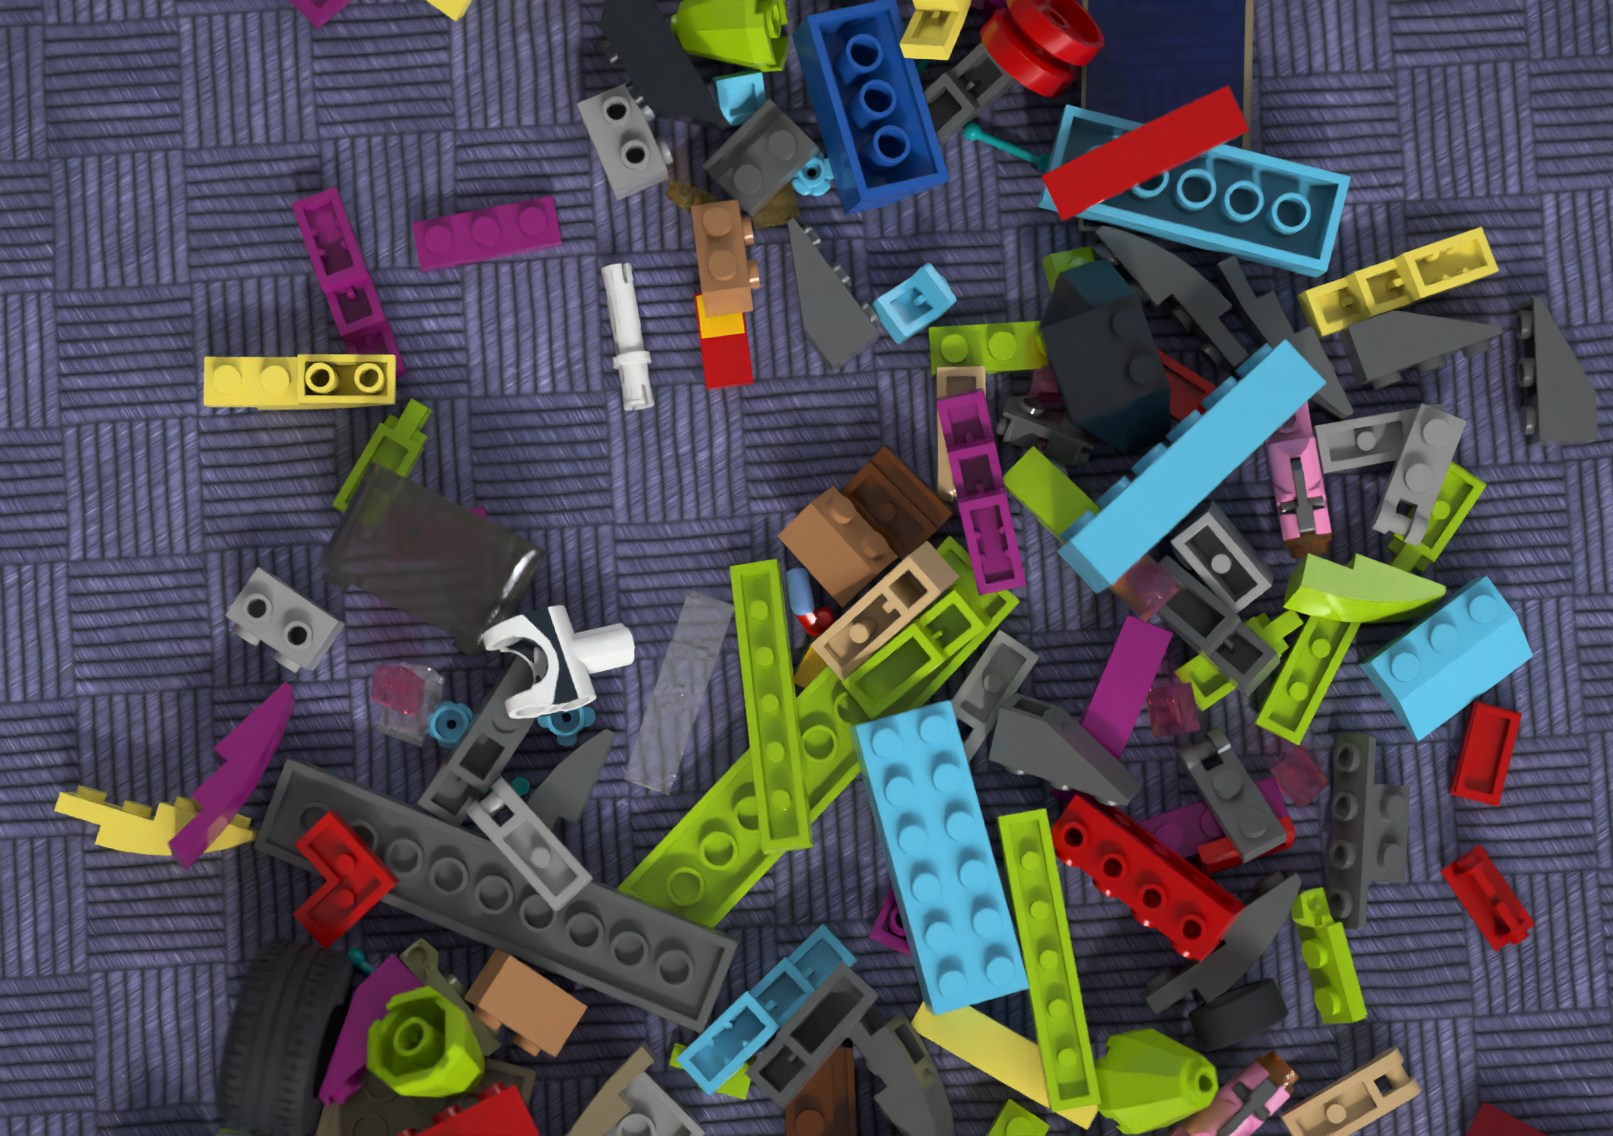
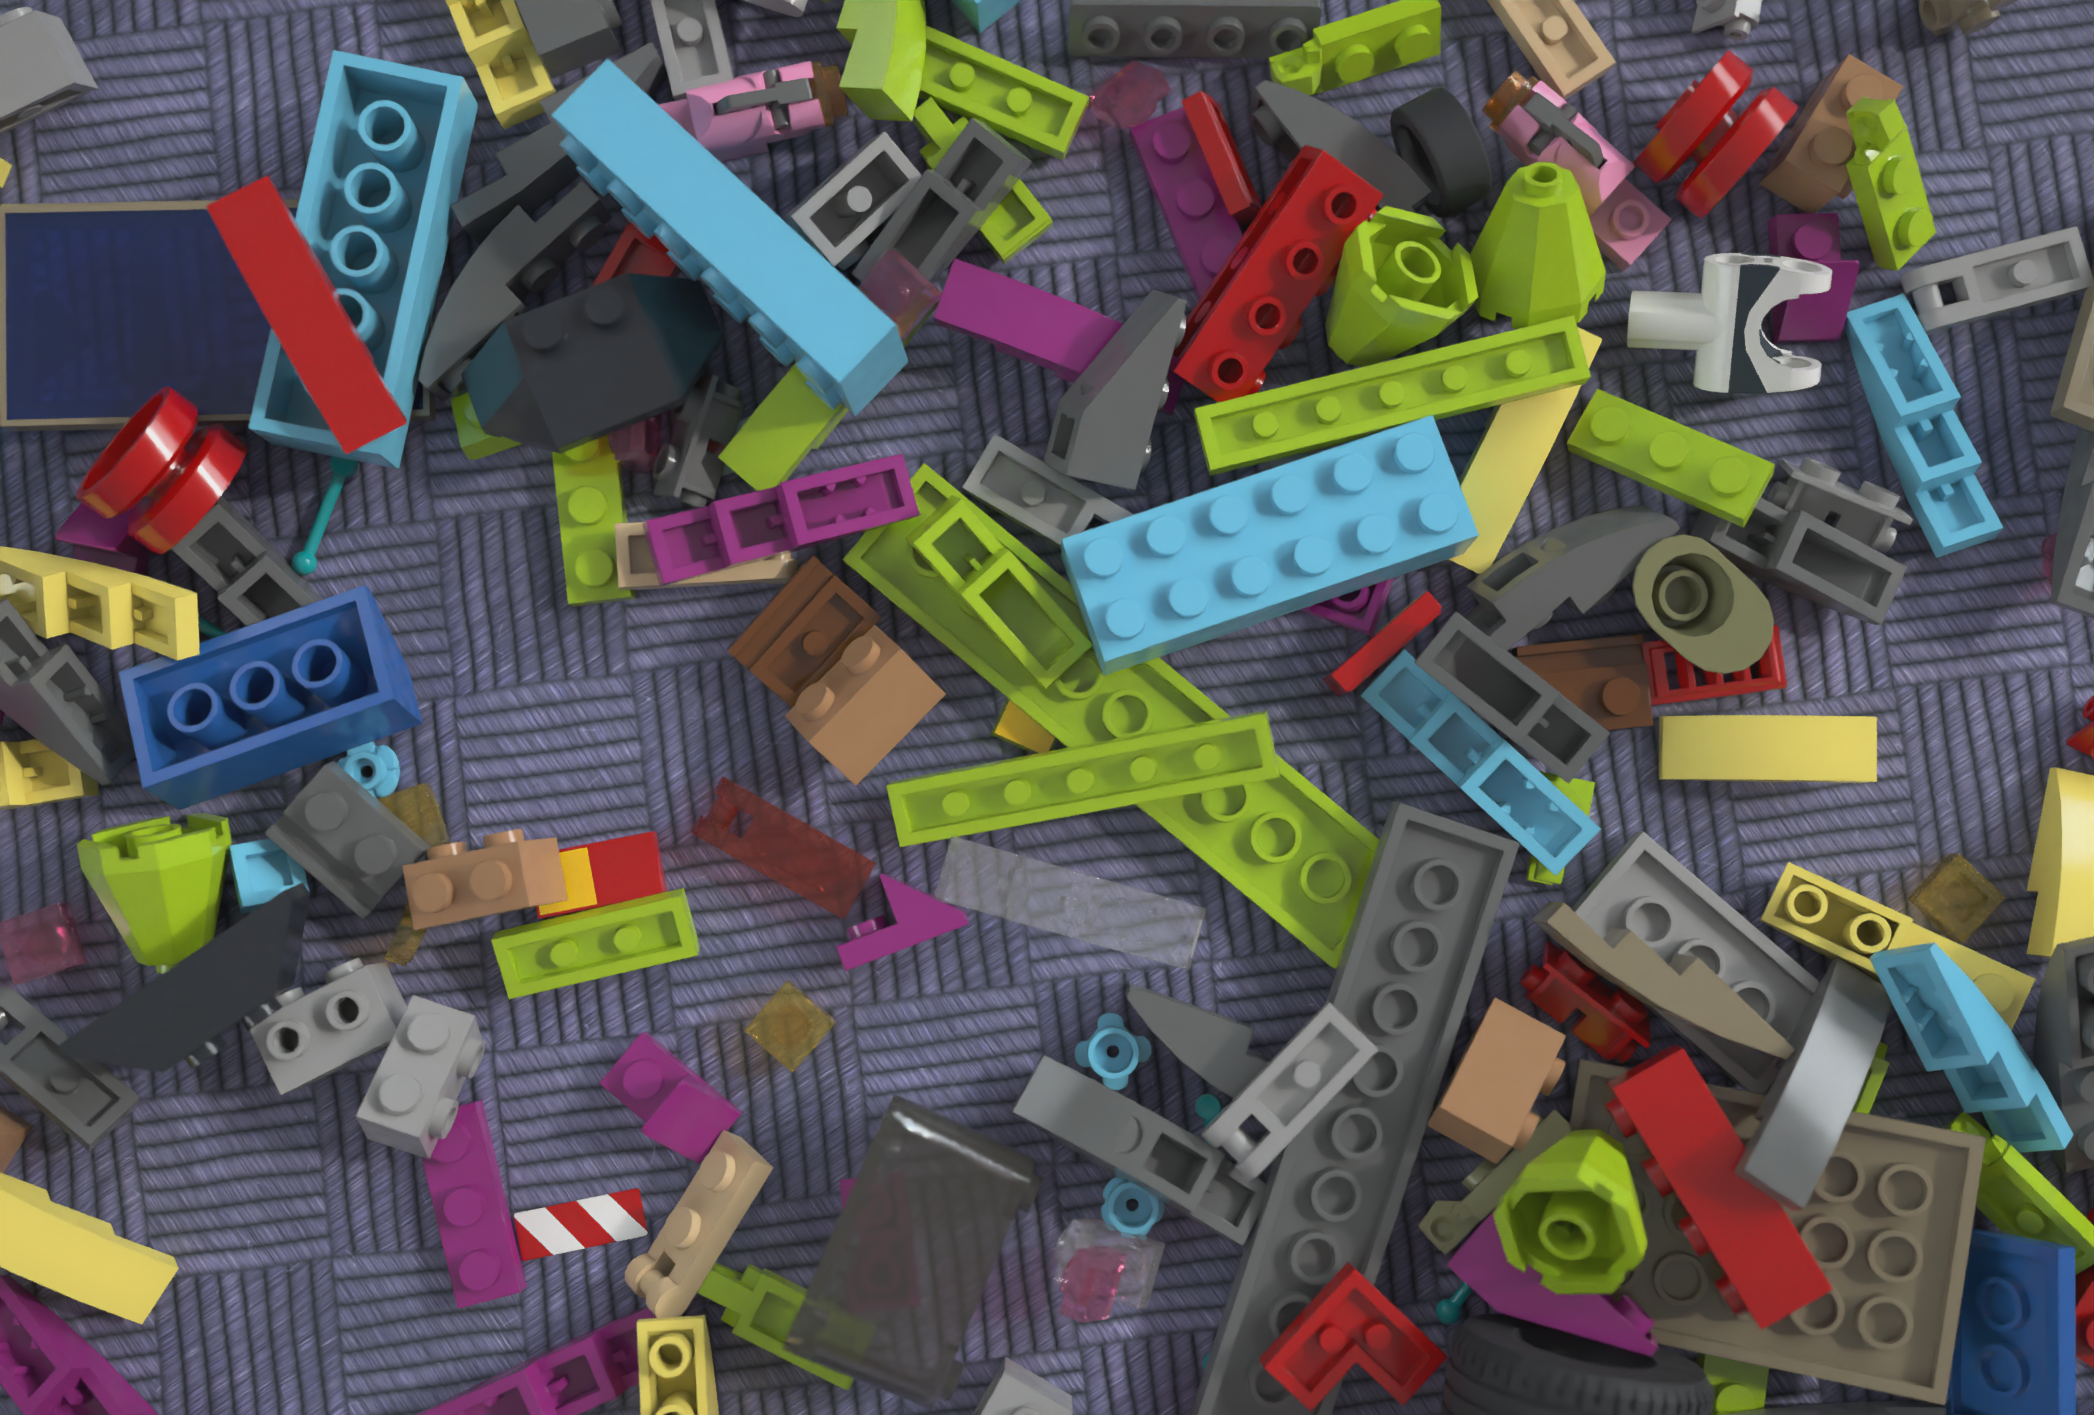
camera: 95 degrees left, 0 degrees up
white connector [482,605,635,718] -> none
white pin [601,263,655,410] -> none
medium blue arm [785,568,834,636] -> none
dark grey slope [787,217,881,373] -> none
tan slope [811,541,959,681] -> none
medium azure bracket [871,263,956,345] -> none
clear pink plate [1146,682,1200,738] -> none
dark grey plate [1175,727,1287,863] -> none
none -> light grey brick [356,995,485,1159]
none -> lime plate [491,888,700,999]
none -> sticker [514,1188,648,1261]
none -> magenta slope [599,1031,742,1164]
none -> tan plate [625,1130,774,1318]
none -> clear red plate [691,776,877,919]
none -> clear yellow plate [744,980,837,1073]
none -> magenta slope [836,873,969,971]
none -> red tile [1322,591,1443,696]
none -> lime cone [1325,206,1478,367]
none -> red hinge [1519,940,1651,1064]

